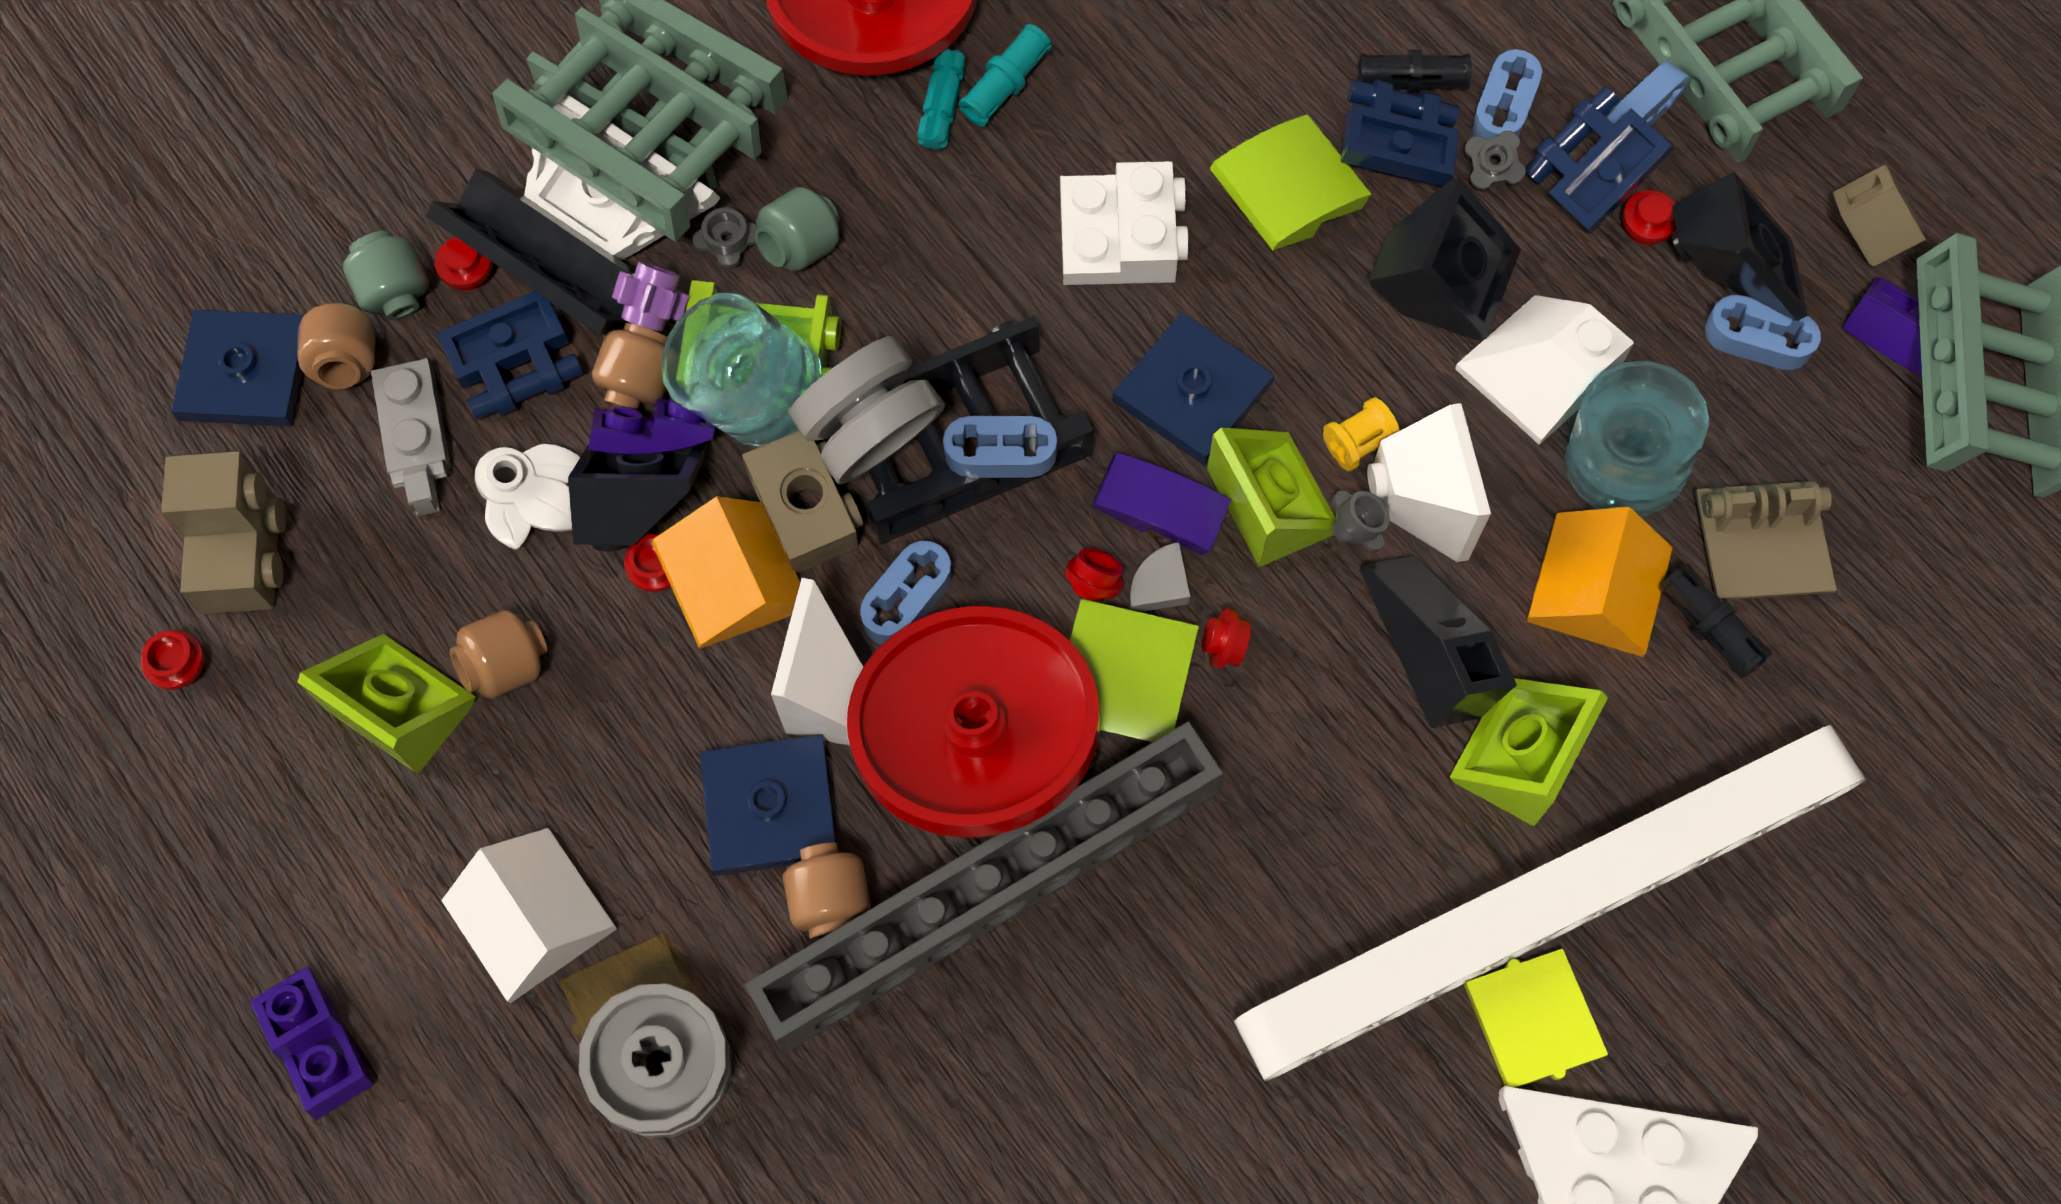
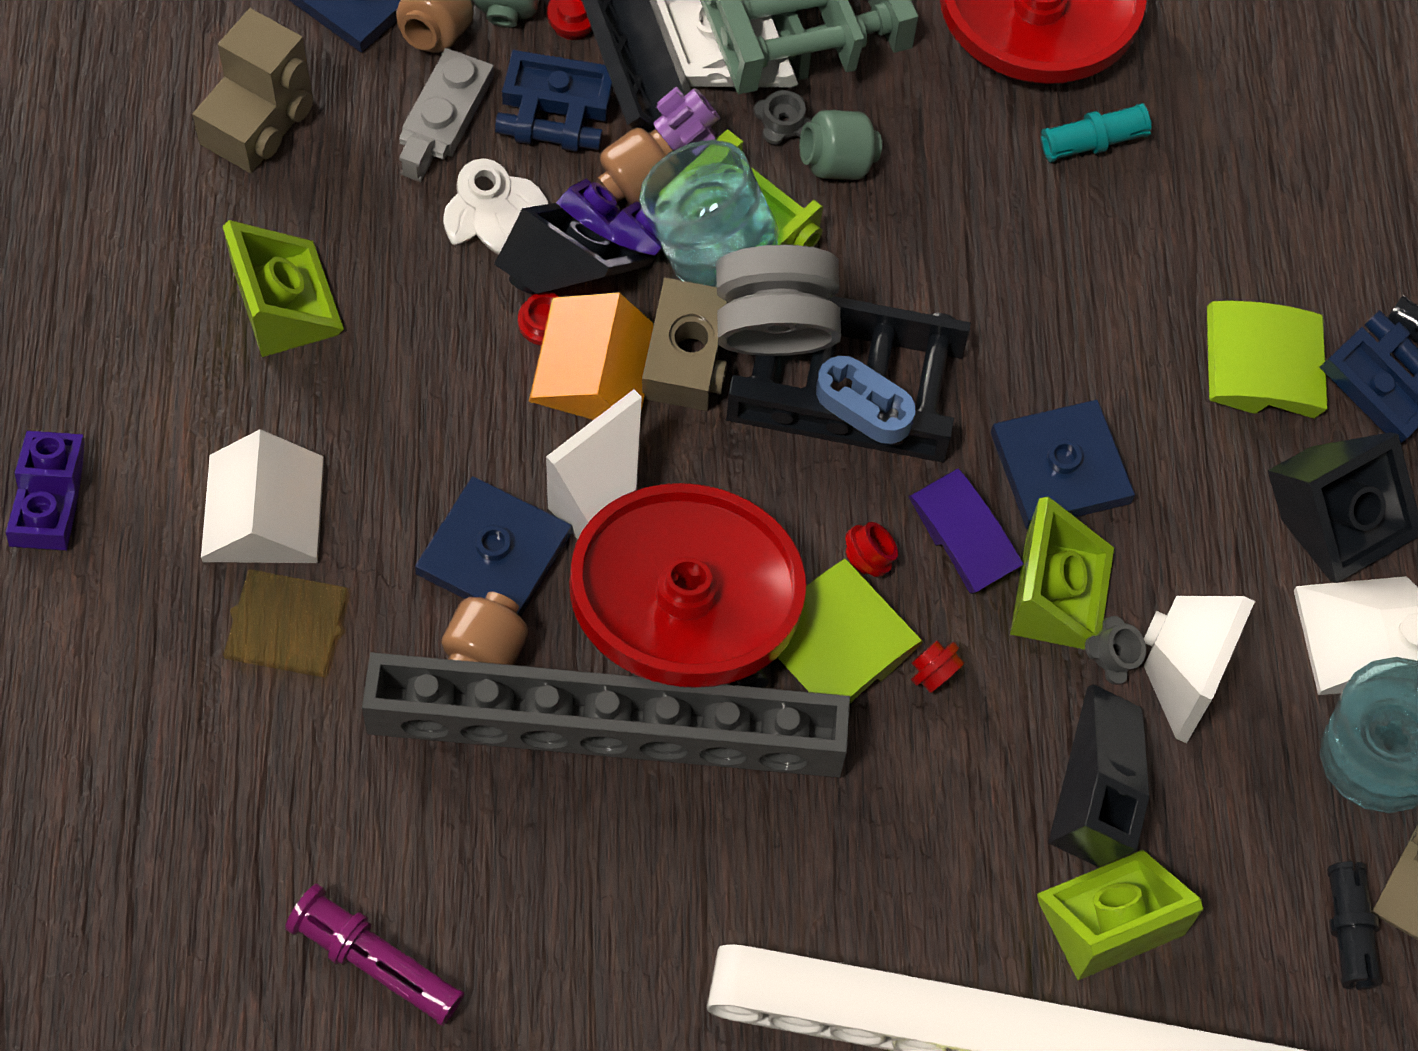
camera: 30 degrees right, 5 degrees down
red plate [141,630,205,690] -> none
medium nougat head [449,610,547,699] -> none
light grey wheel [579,984,732,1138] -> none
medium blue beam [860,541,952,645] -> none
teal axle [917,49,965,150] -> none
white plate [1060,161,1188,285] -> none
light grey tile [1130,542,1190,612] -> none
yellow bush [1323,397,1400,471] -> none
light orange slope [1526,507,1673,657] -> none

